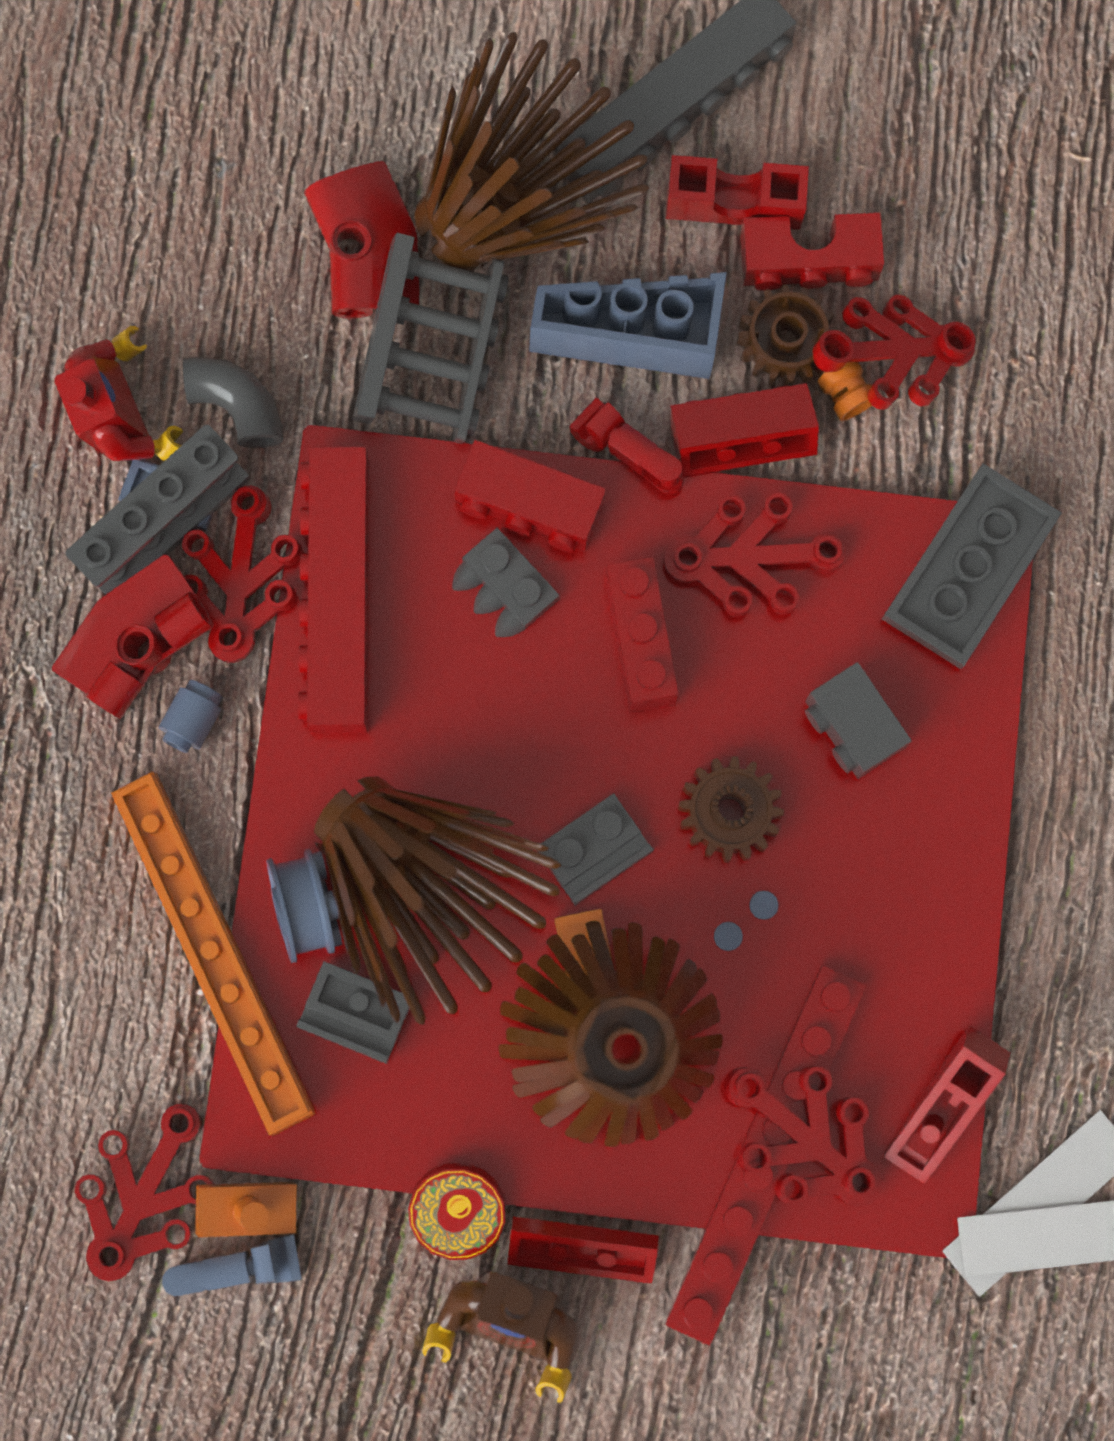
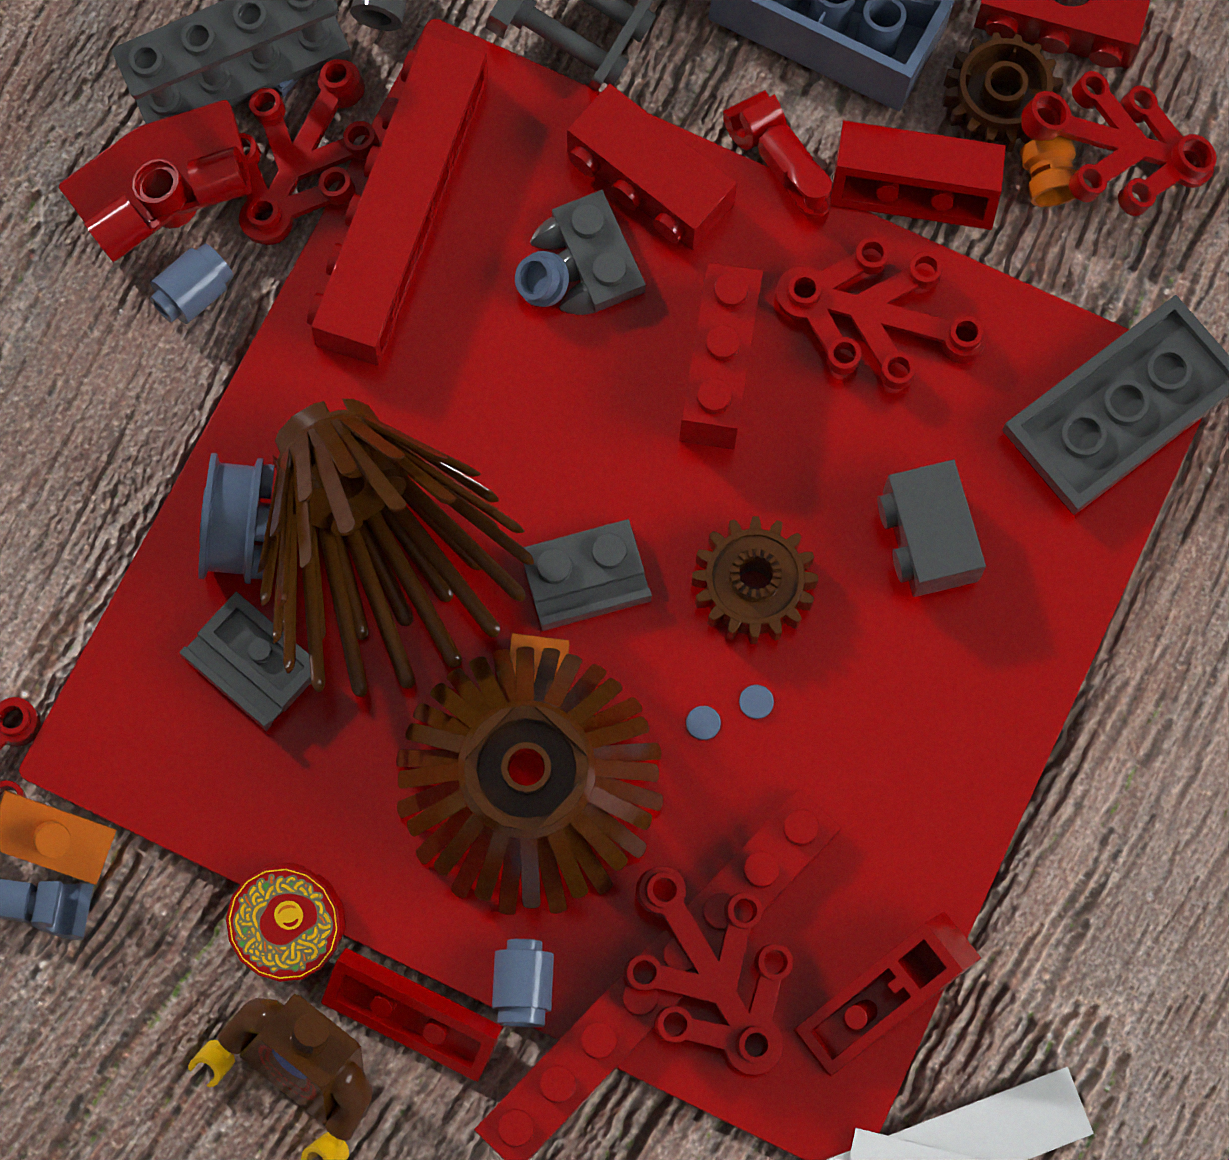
camera: 20 degrees right, 5 degrees down
orange tile [111,771,316,1136] -> none
none -> sand blue brick [492,939,554,1027]
none -> sand blue plate [515,251,569,307]

